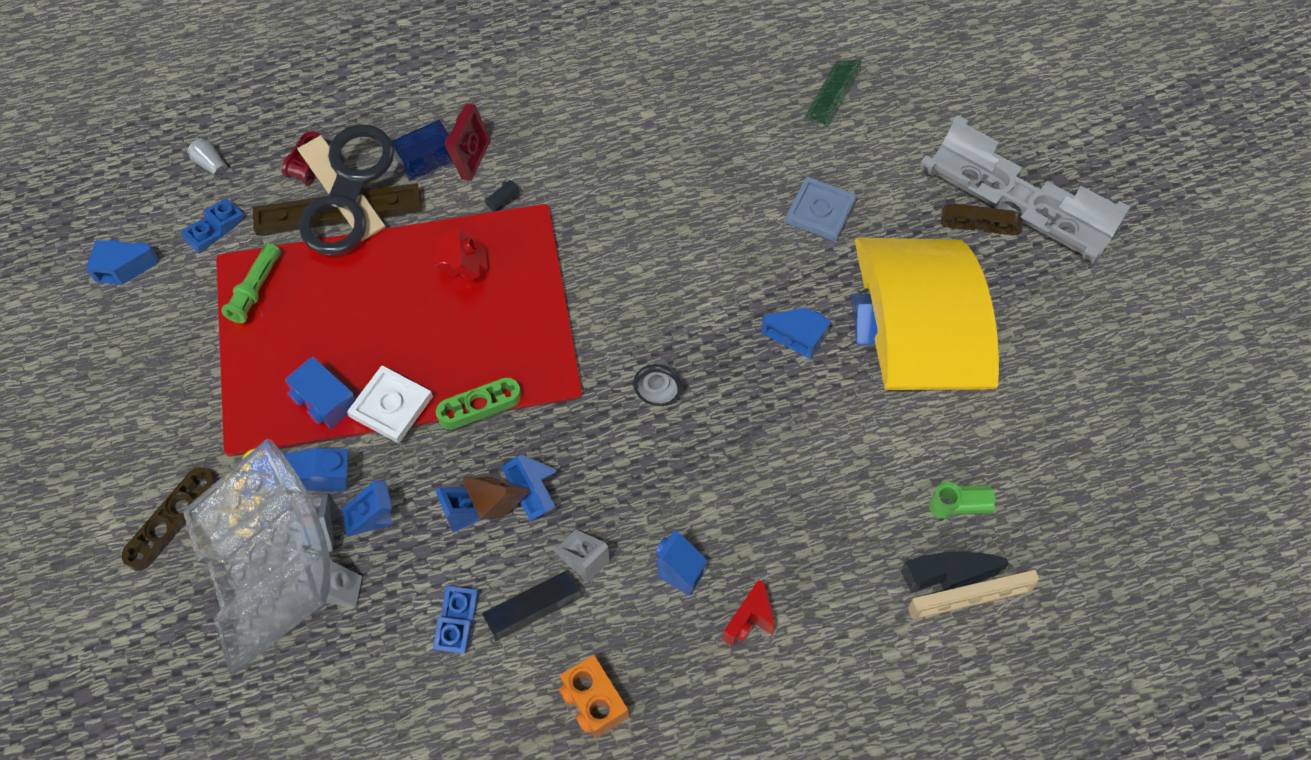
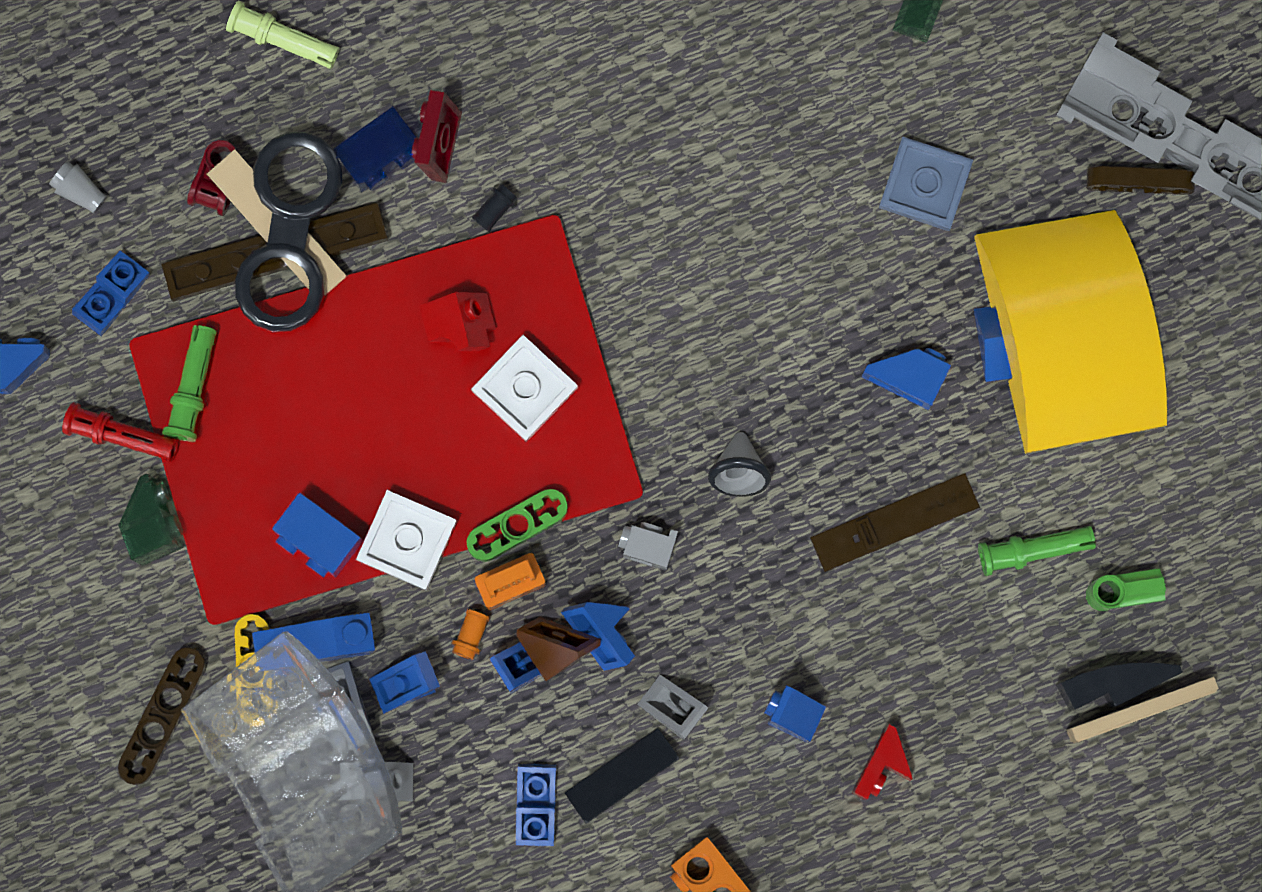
camera: 10 degrees left, 20 degrees up
none -> red pin [62,402,179,462]
none -> clear green slope [118,473,183,566]
none -> yellowish green pin [226,0,340,69]
none -> orange pin [451,609,490,660]
none -> white plate [471,335,578,442]
none -> orange piece [474,553,546,611]
none -> light grey brick [618,522,678,571]
none -> dark brown piece [810,473,980,572]
none -> bright green pin [978,525,1096,576]

